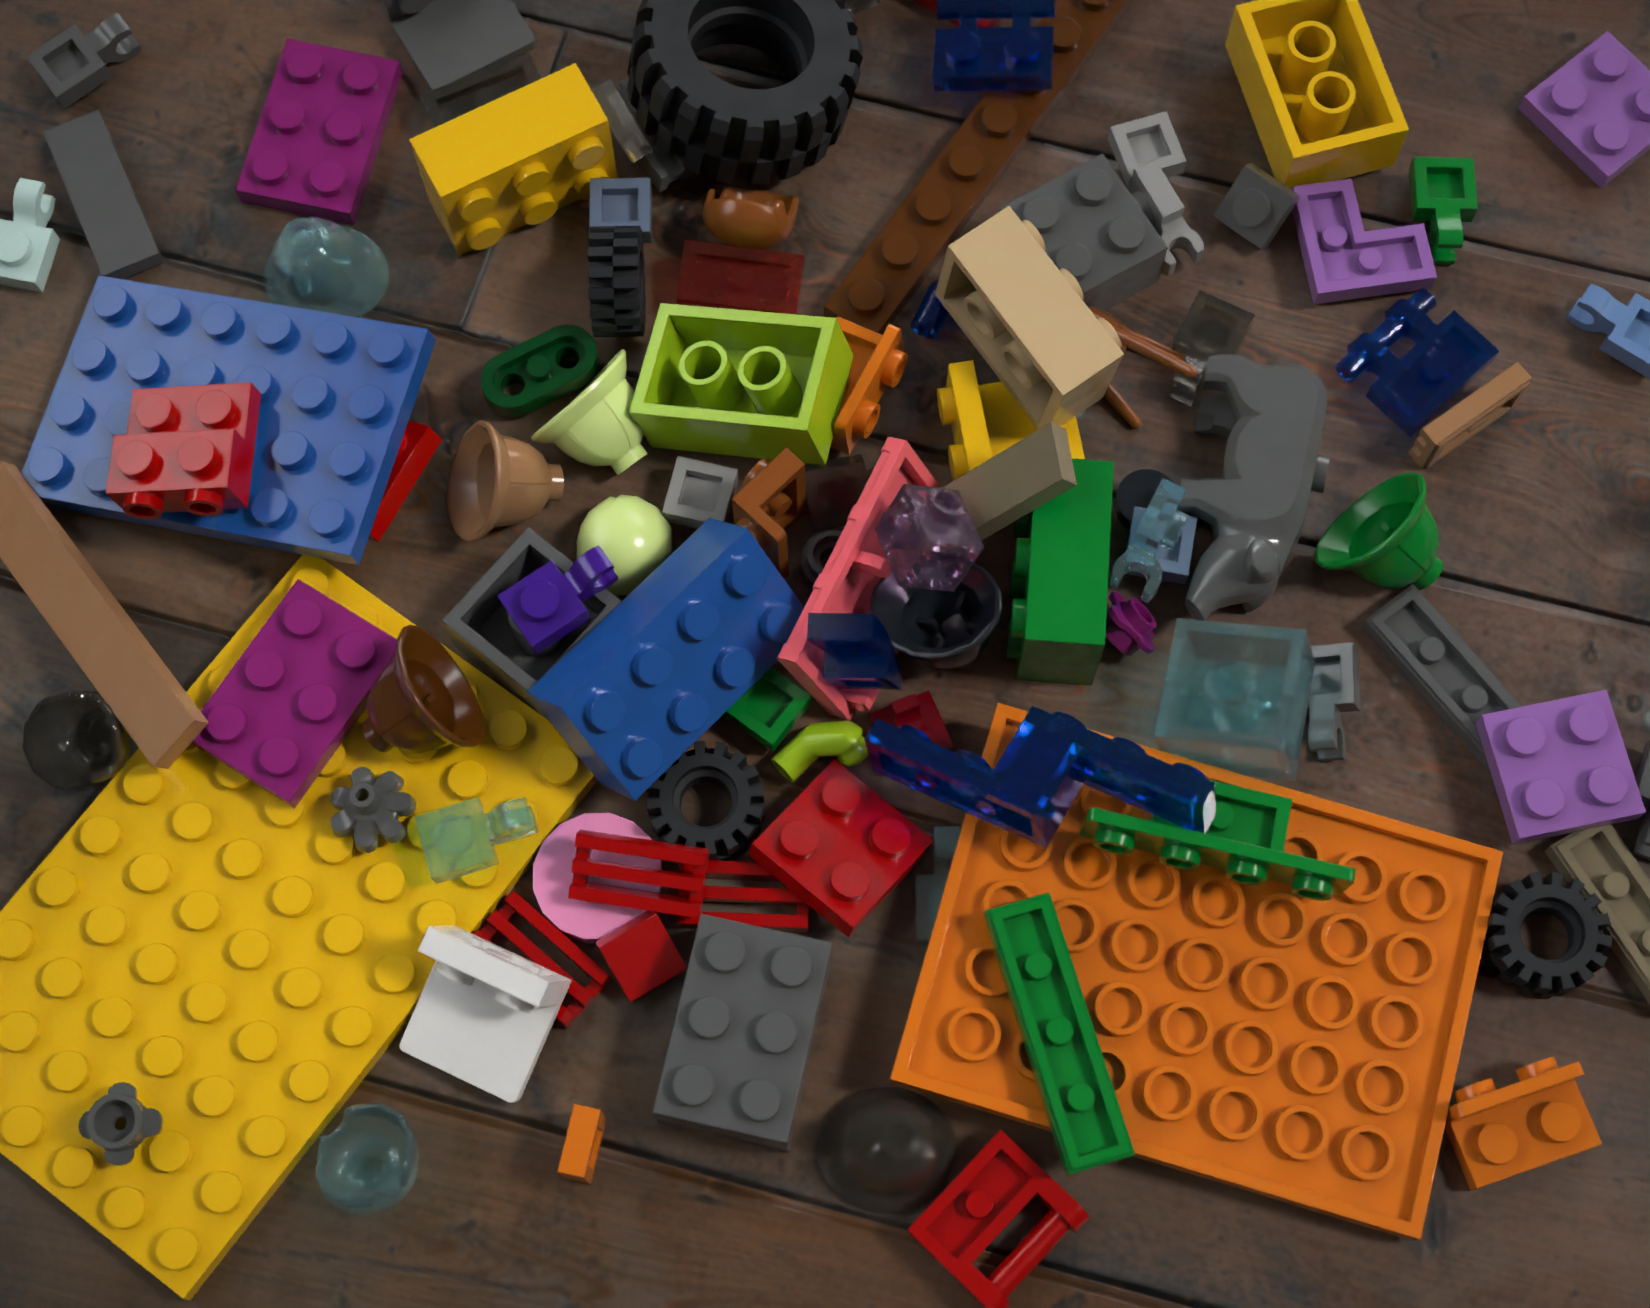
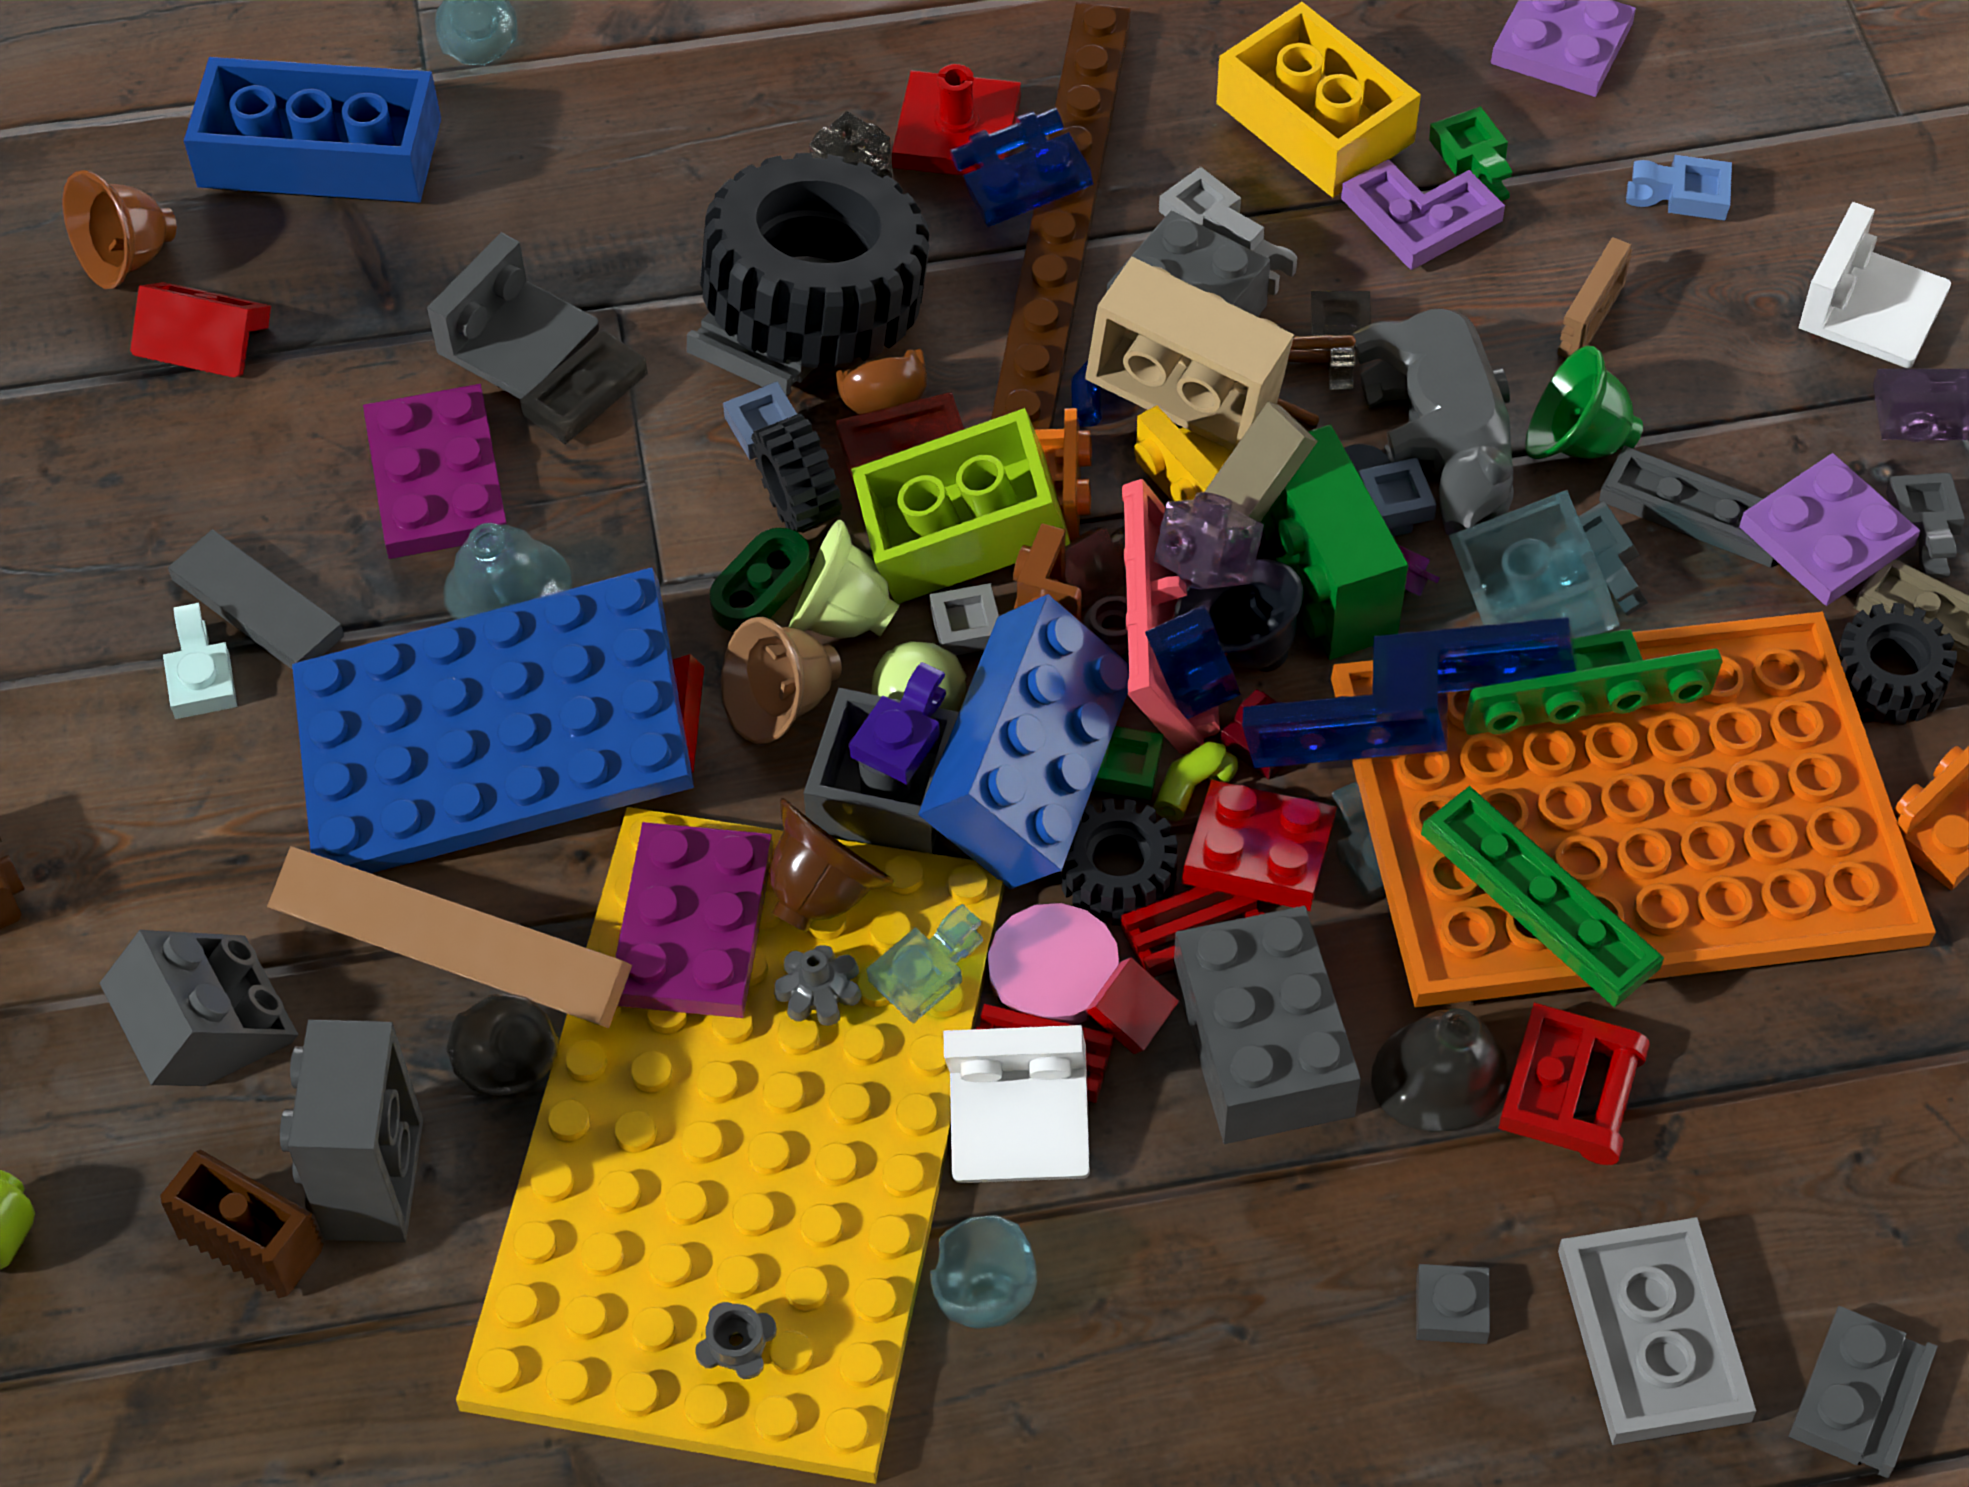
camera: 25 degrees left, 15 degrees down
dark grey plate [26,13,142,109] -> none
plate [106,382,261,519] -> none
yellow brick [409,63,618,256] -> none
orange tile [557,1104,607,1185] -> none
red tile [568,829,710,918] -> none
clear tile [591,78,653,163] -> none
clear light blue plate [1110,478,1189,602] -> none
dark grey plate [1213,163,1300,249] -> none
clear blue plate [1335,288,1500,438] -> none

